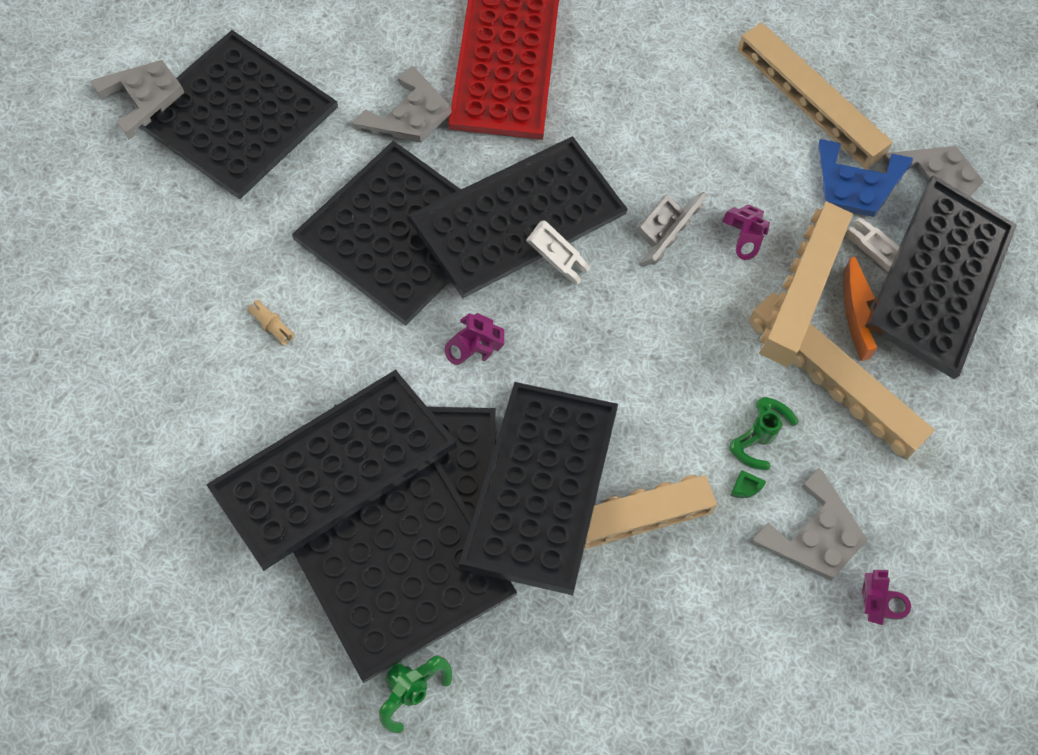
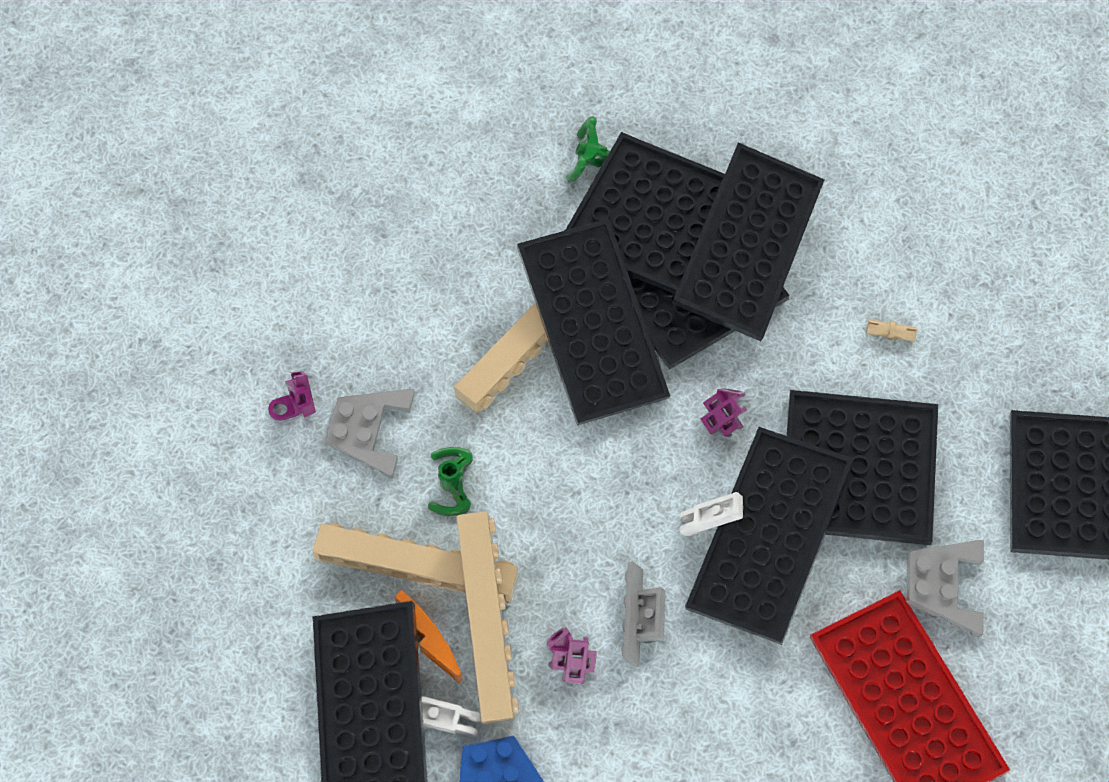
camera: 155 degrees right, 0 degrees up
green tile [730,470,767,498] -> none

